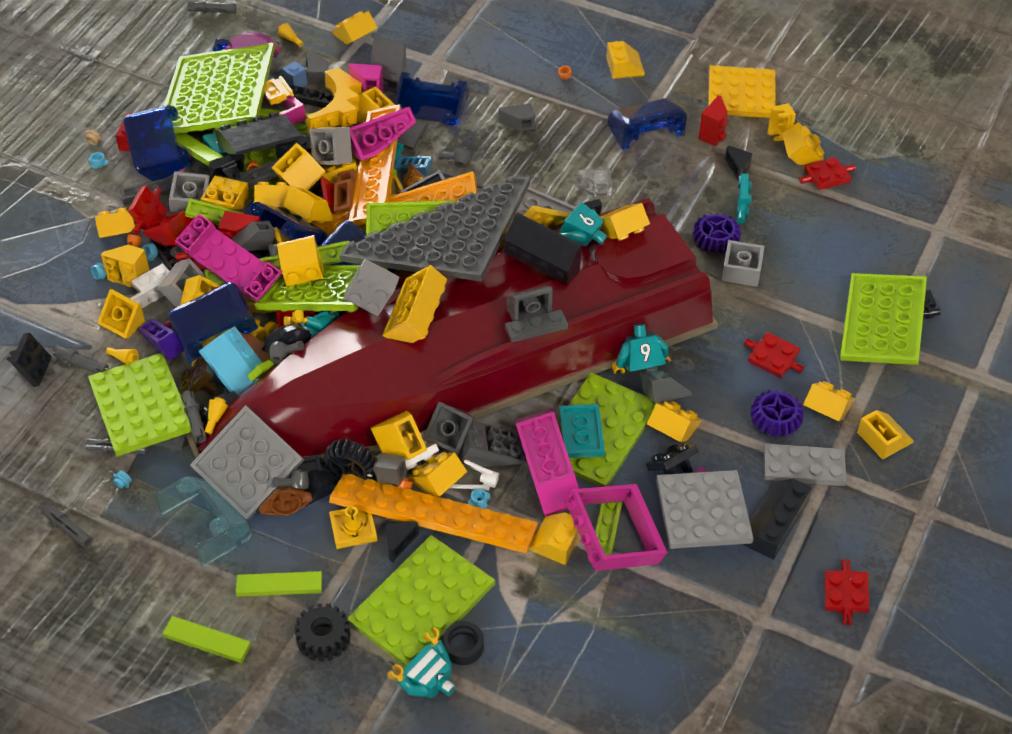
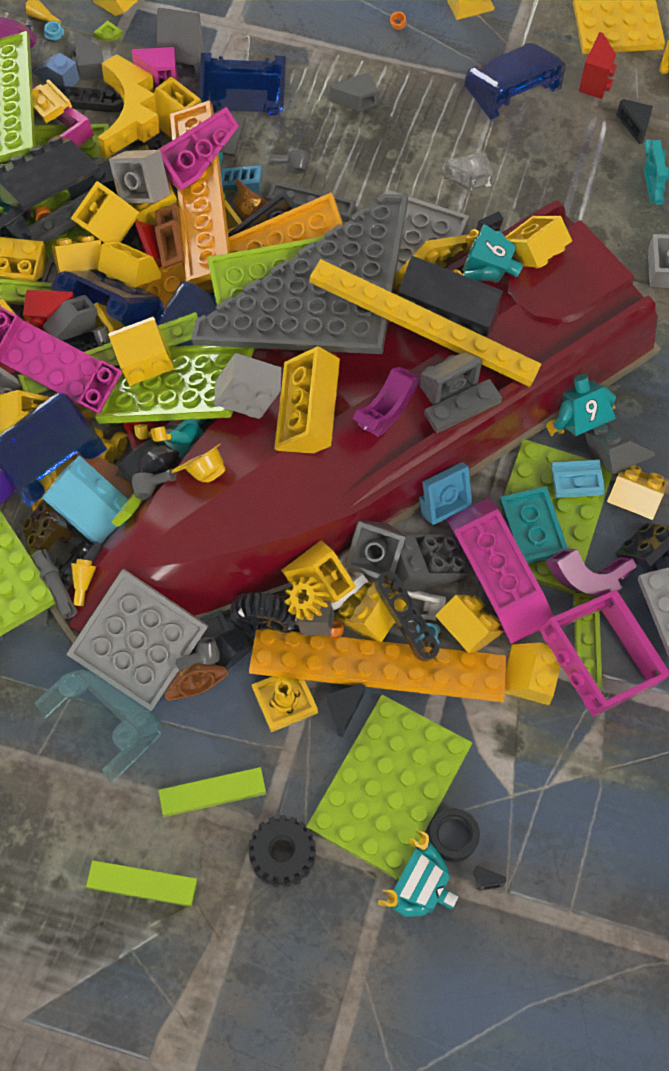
camera: 10 degrees left, 15 degrees up
dark purple gear [692,212,741,255] -> none
none -> medium azure plate [44,21,64,41]
none -> lime tile [93,21,123,41]
none -> yellow piece [171,444,225,482]
none -> yellow gear [285,577,329,620]
none -> yellow plate [309,259,541,387]
none -> magenta arch [352,367,421,437]
none -> black beam [375,571,439,662]
none -> dark azure plate [419,462,472,525]
none -> yellow slope [435,595,504,653]
none -> black slope [474,866,507,891]
none -> arch [546,548,637,595]
none -> medium azure plate [551,460,605,498]

